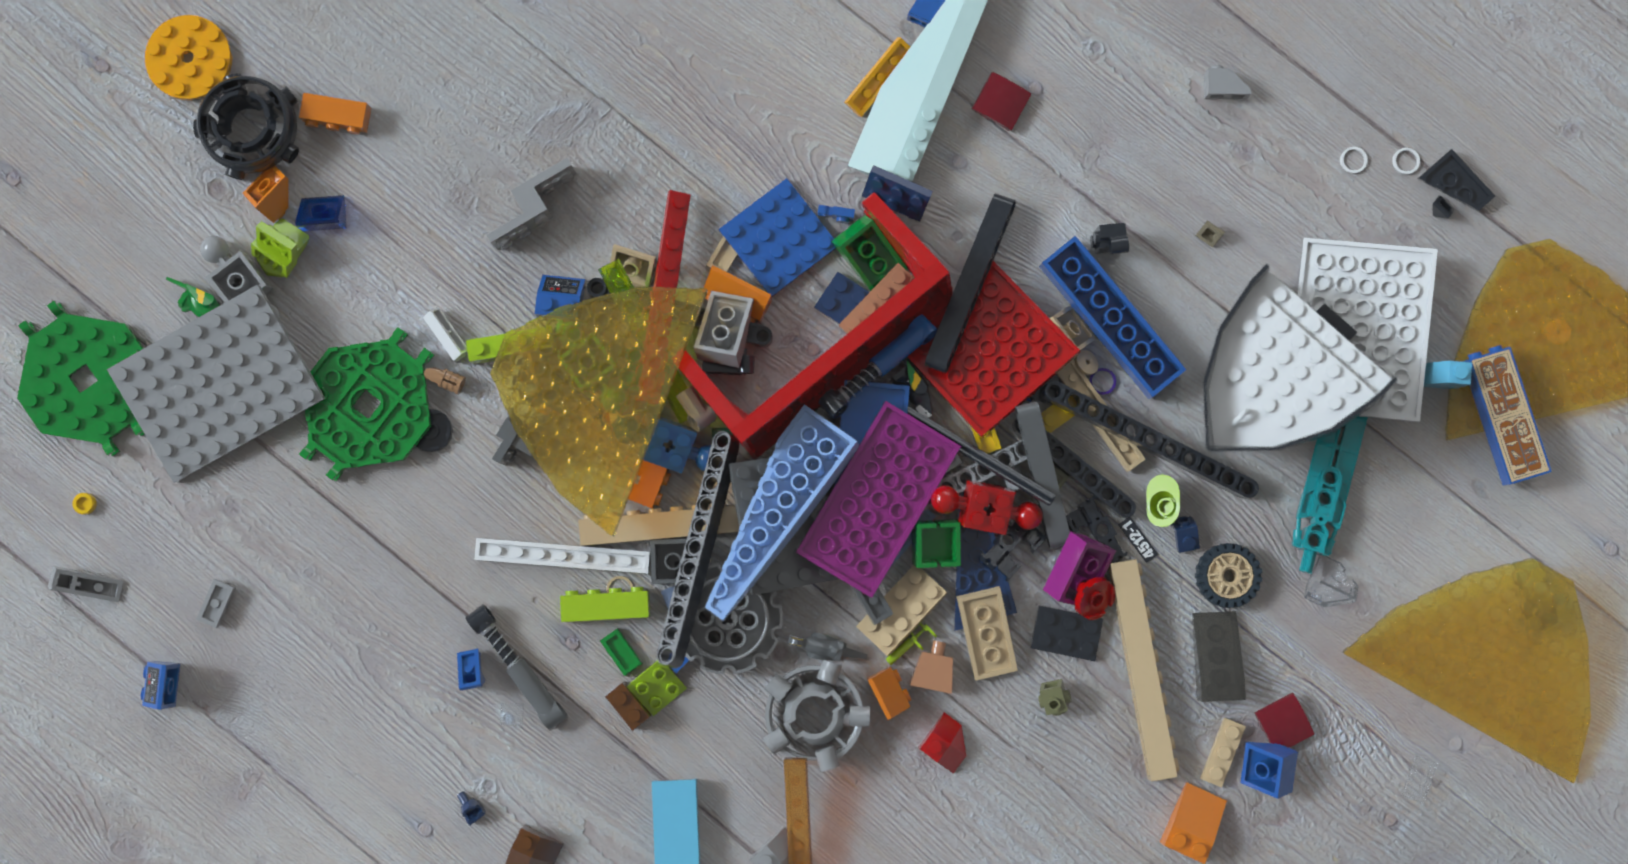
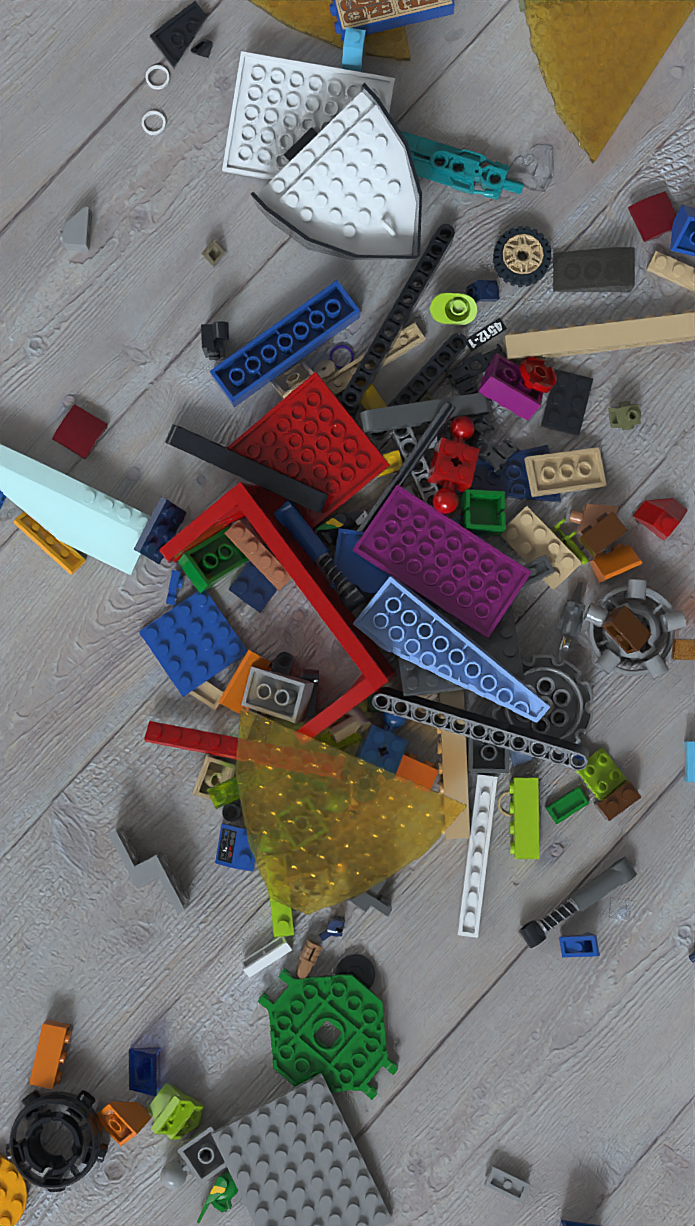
camera: 85 degrees left, 0 degrees up
none -> dark blue piece [319,915,345,941]
none -> reddish brown brick [578,512,628,557]
none -> reddish brown brick [601,606,652,654]

